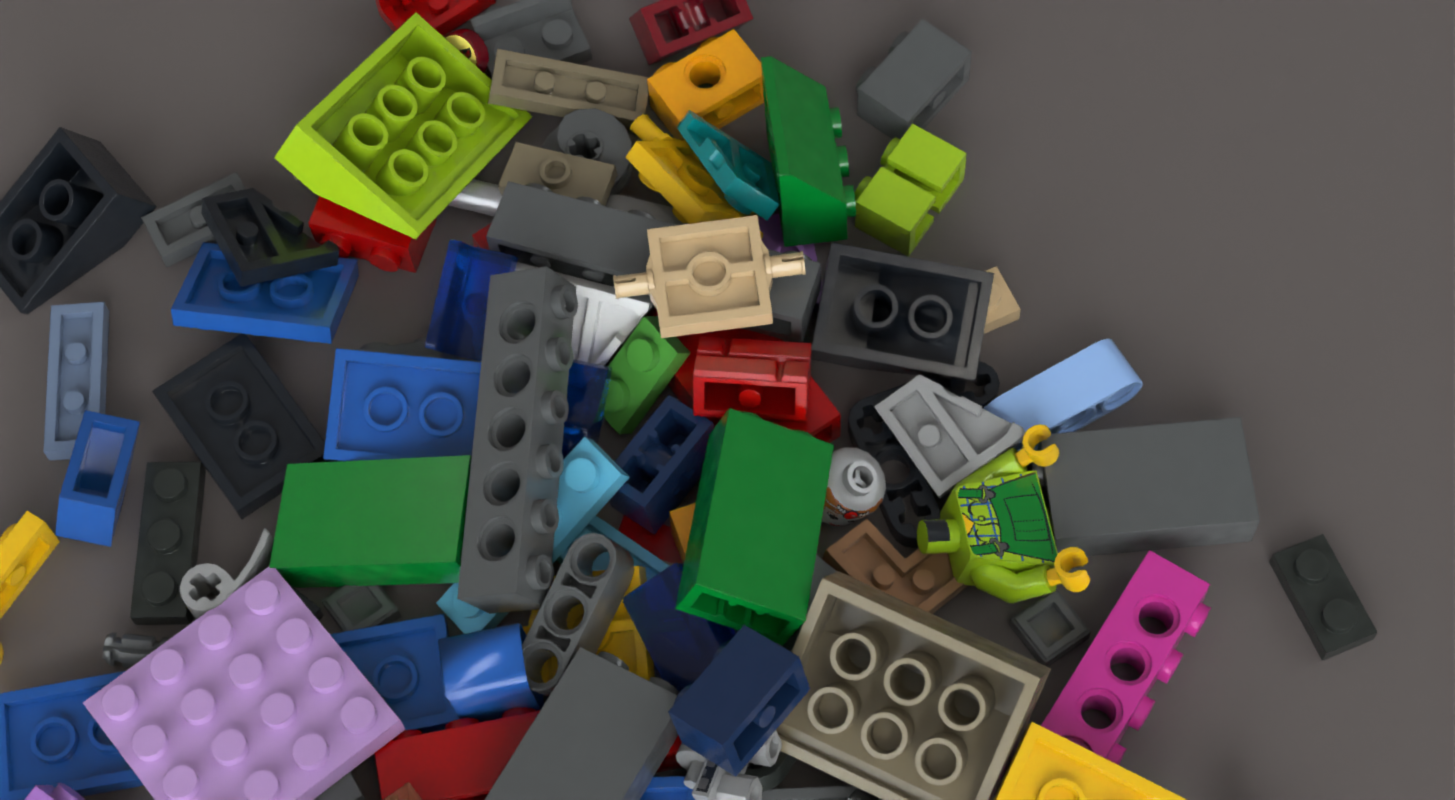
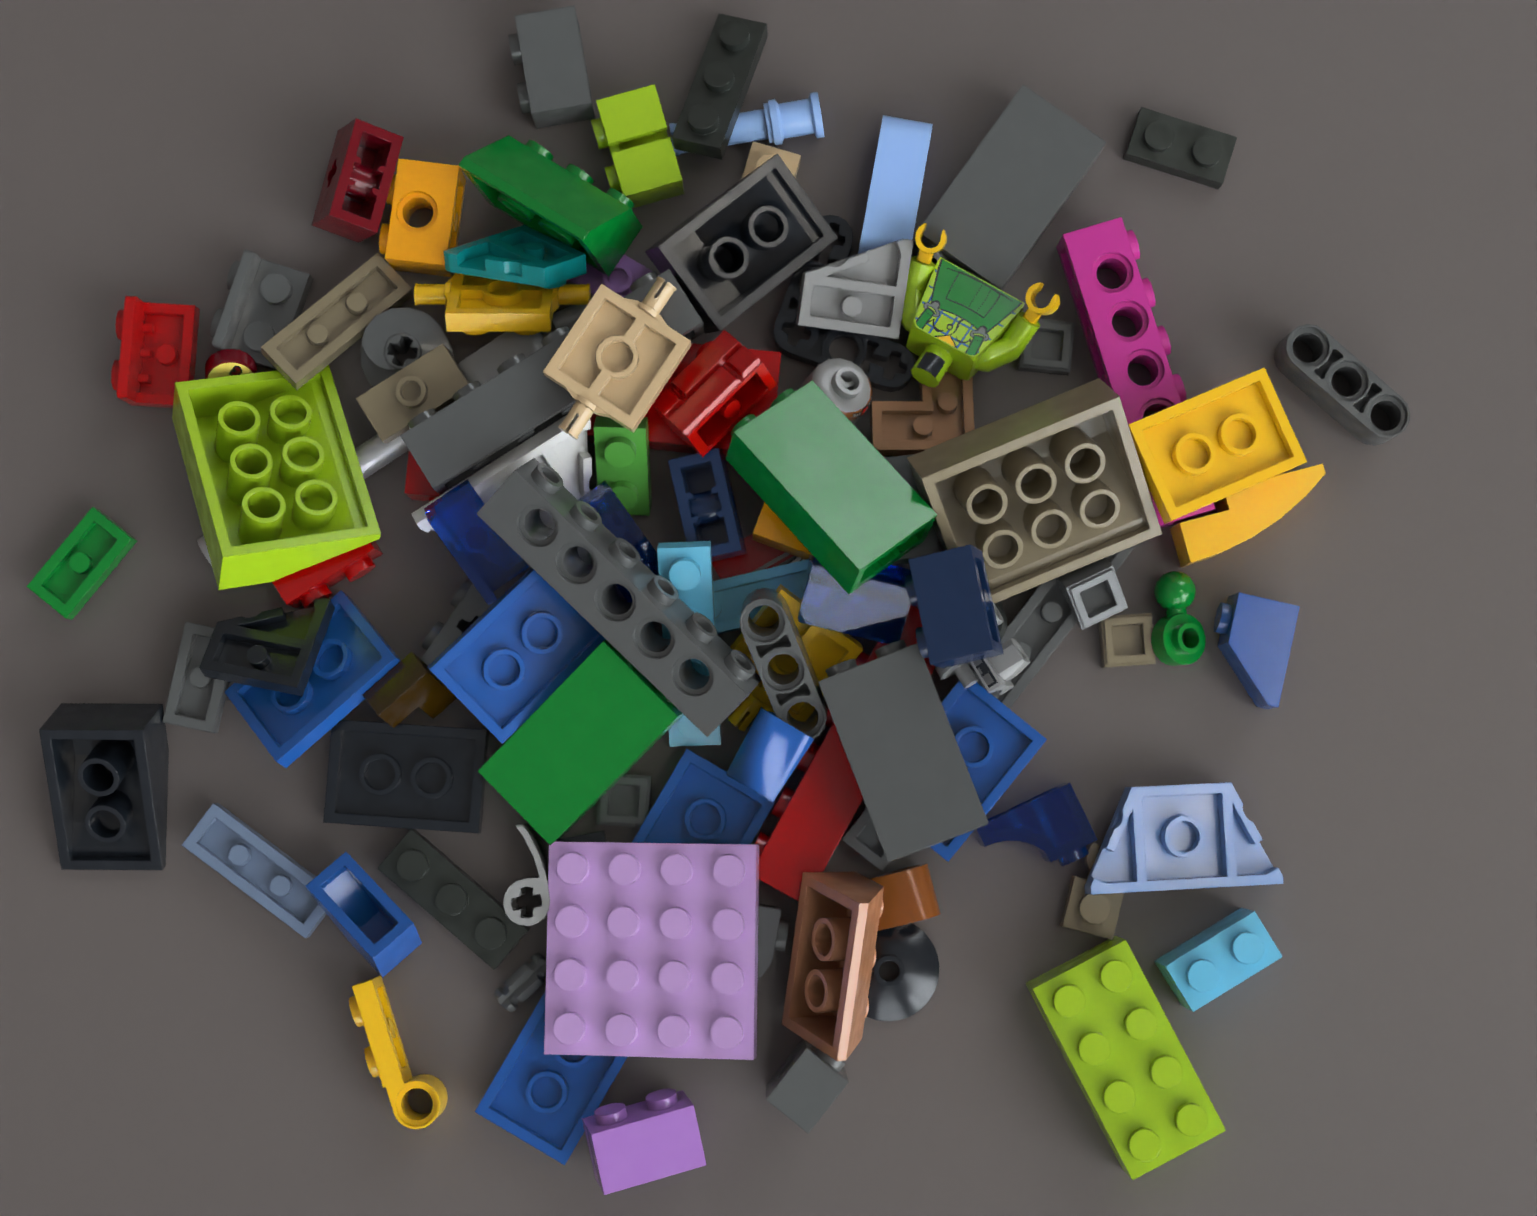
camera: 55 degrees left, 20 degrees up
none -> green plate [26,507,137,620]
none -> dark brown piece [363,651,457,728]
none -> light blue pin [669,92,825,156]
none -> pearl dark grey plate [672,13,768,160]

